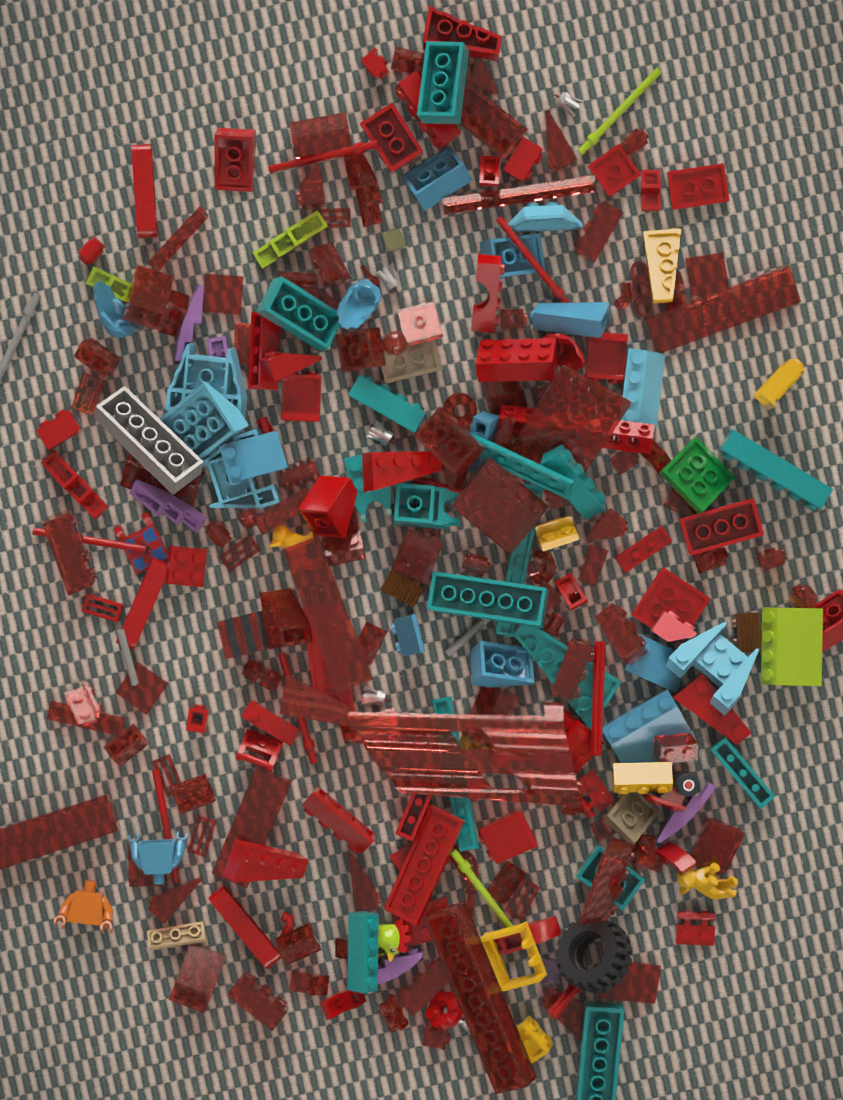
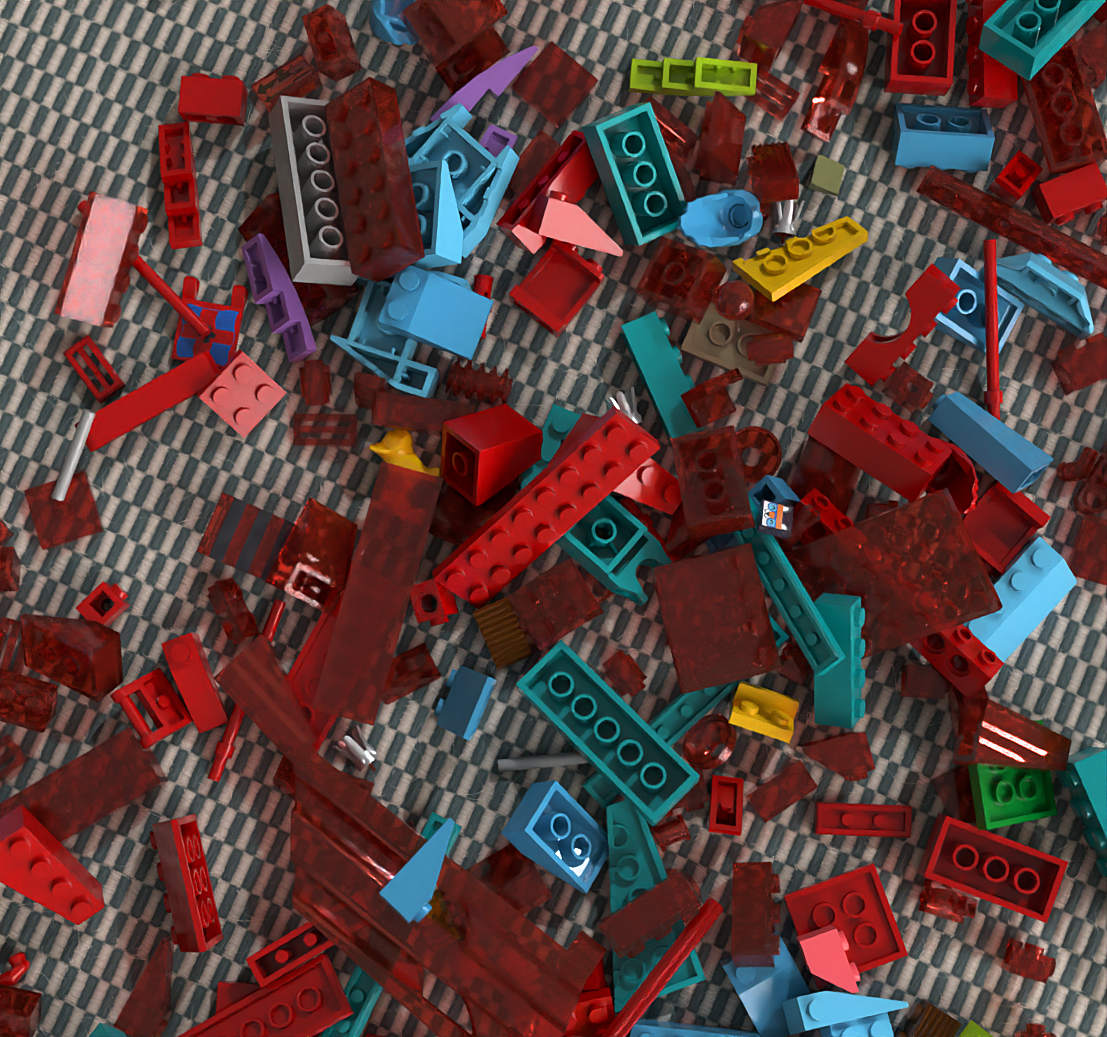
camera: 35 degrees right, 5 degrees down
none -> clear red slope [20,613,123,702]
none -> clear red brick [324,76,425,283]
none -> dark azure slope [379,818,455,925]
none -> red brick [408,579,459,627]
none -> red plate [432,406,661,609]
none -> clear red panel [680,368,743,428]
none -> yellow wing [732,216,868,302]
none -> clear red brick [746,141,799,204]
none -> clear red brick [746,332,794,366]
none -> tile [757,499,794,539]
none -> clear red slope [952,698,1072,772]

